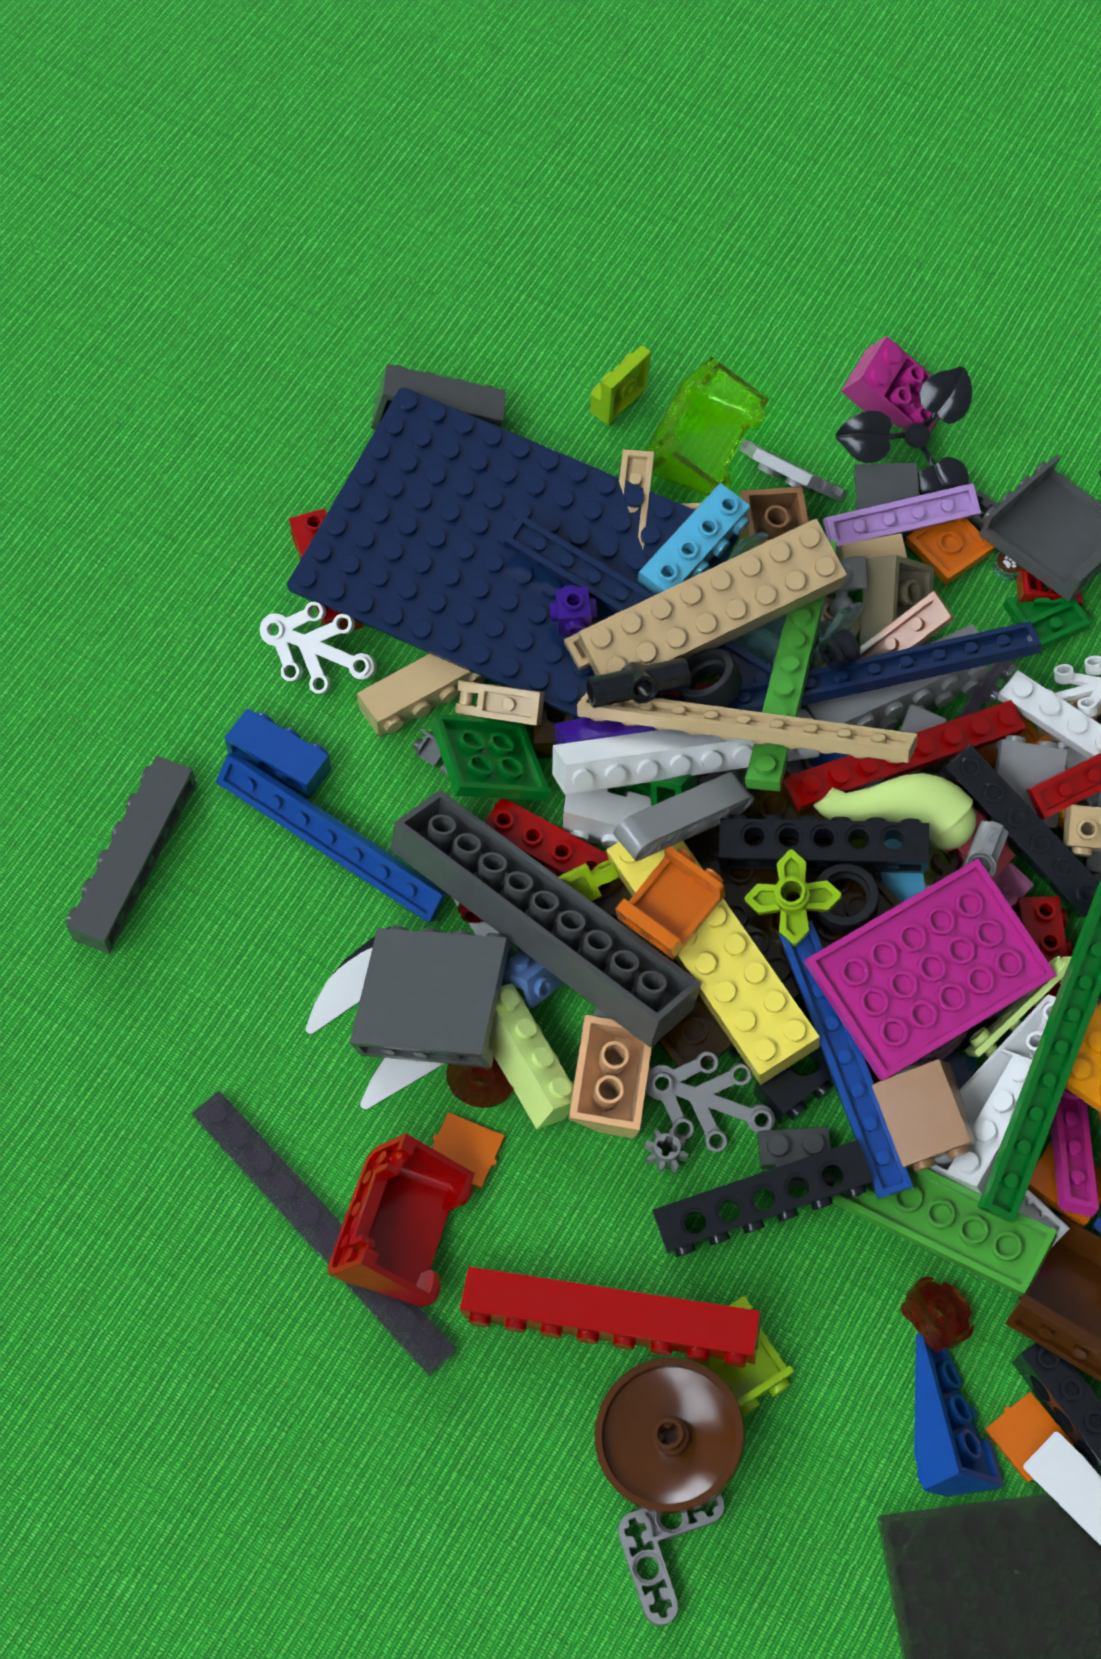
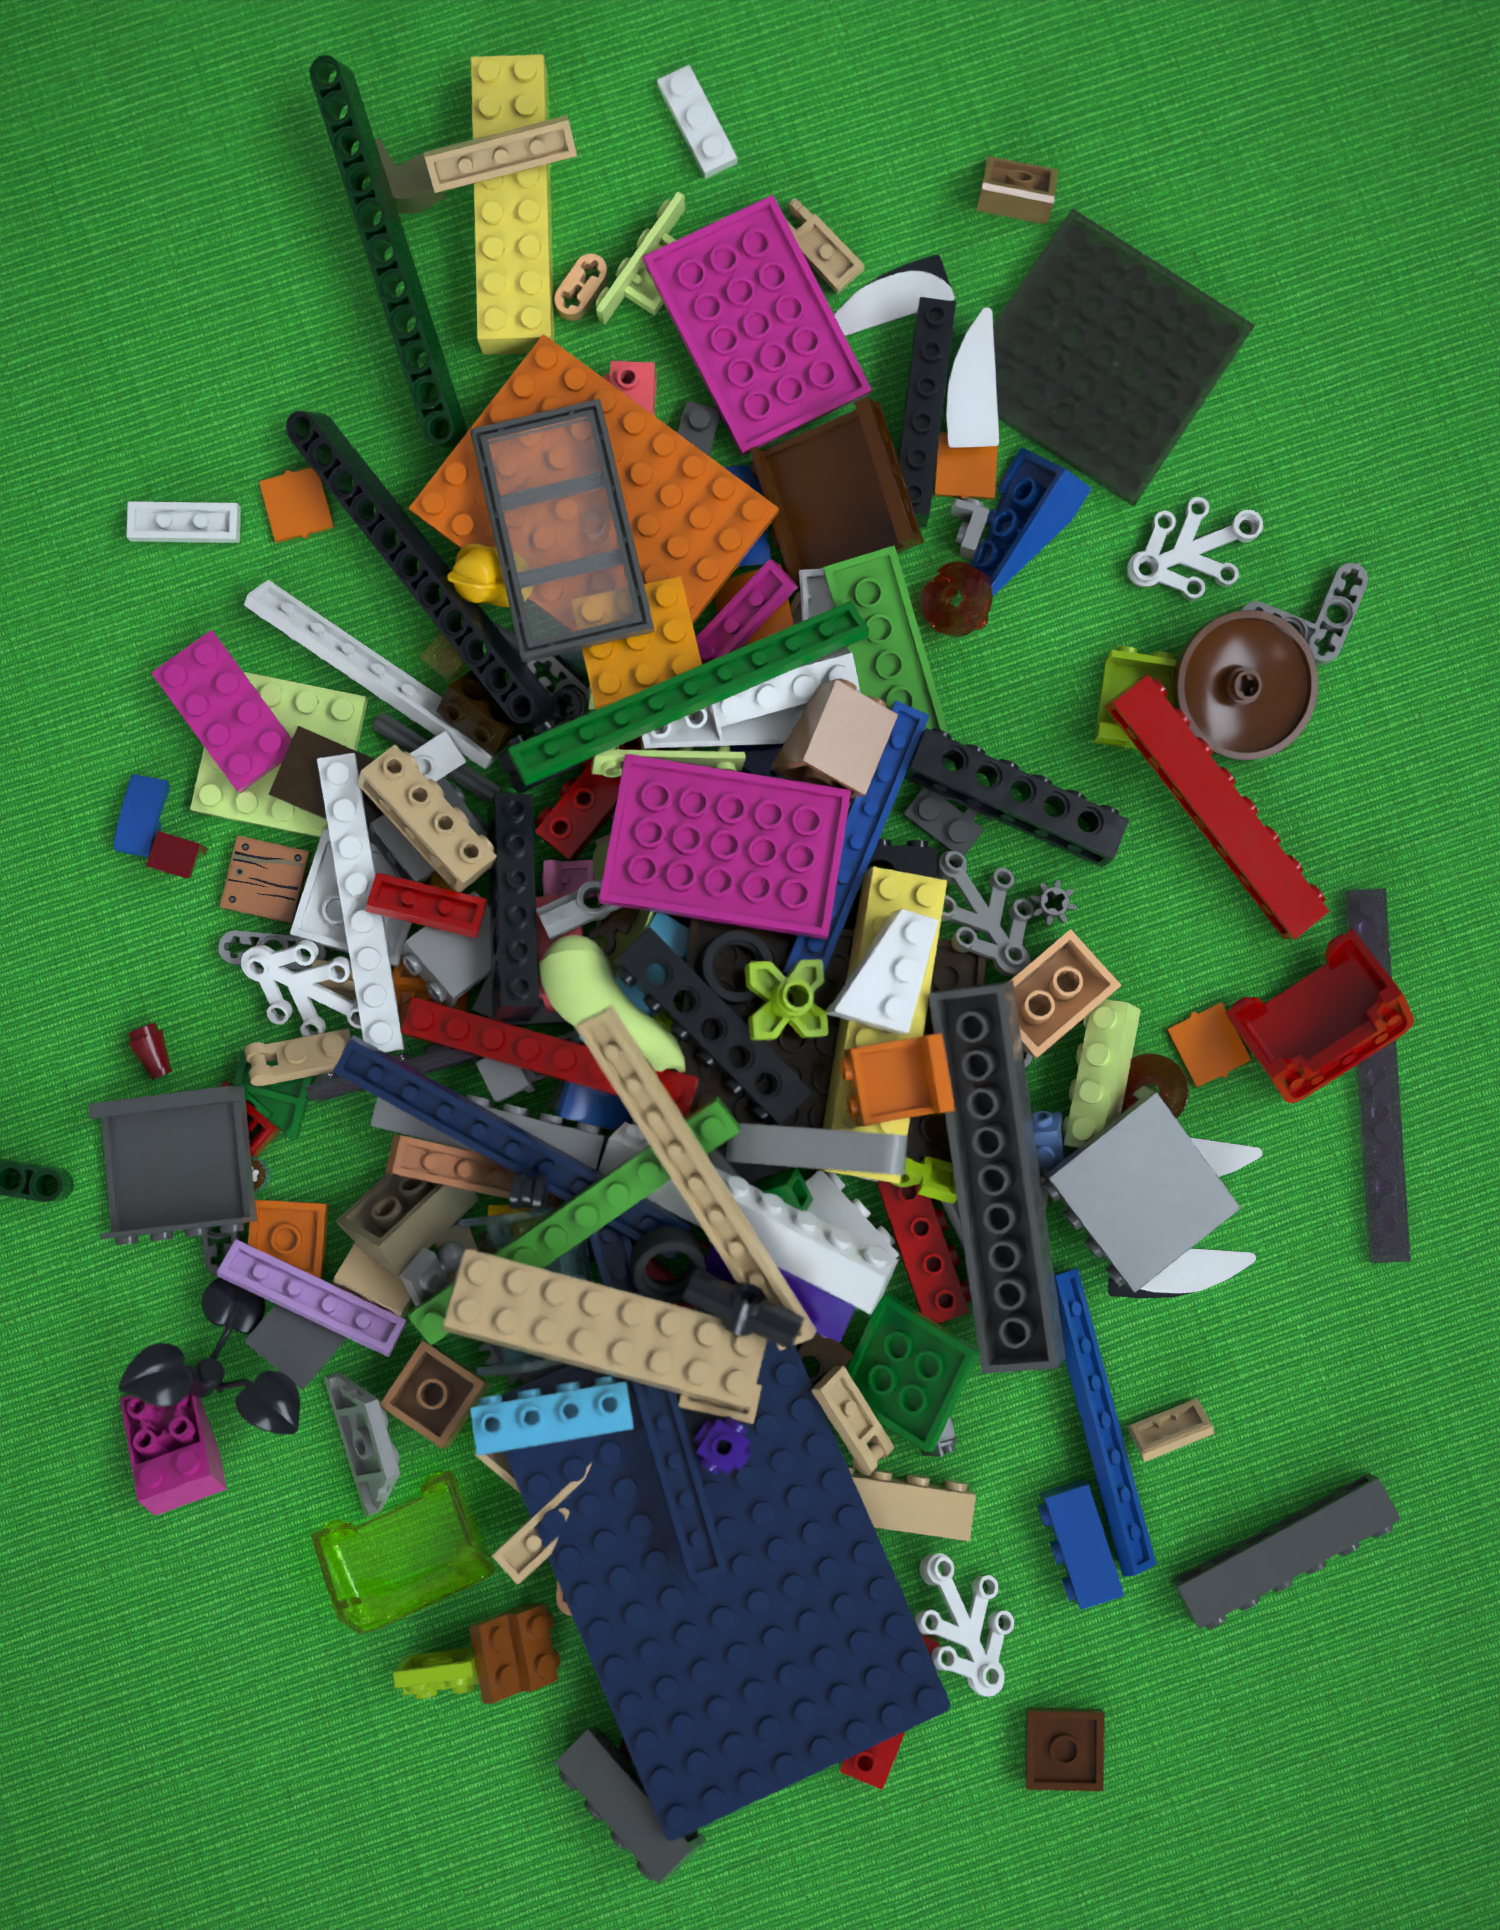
camera: 135 degrees left, 20 degrees up
none -> tan plate [244,1028,351,1086]
none -> dark orange plate [469,1603,561,1704]
none -> white wedge [825,909,939,1035]
none -> light grey bracket [951,497,990,560]
none -> reddish brown plate [1025,1707,1104,1791]
none -> white plant [1127,497,1263,601]
none -> tan plate [1128,1398,1214,1462]

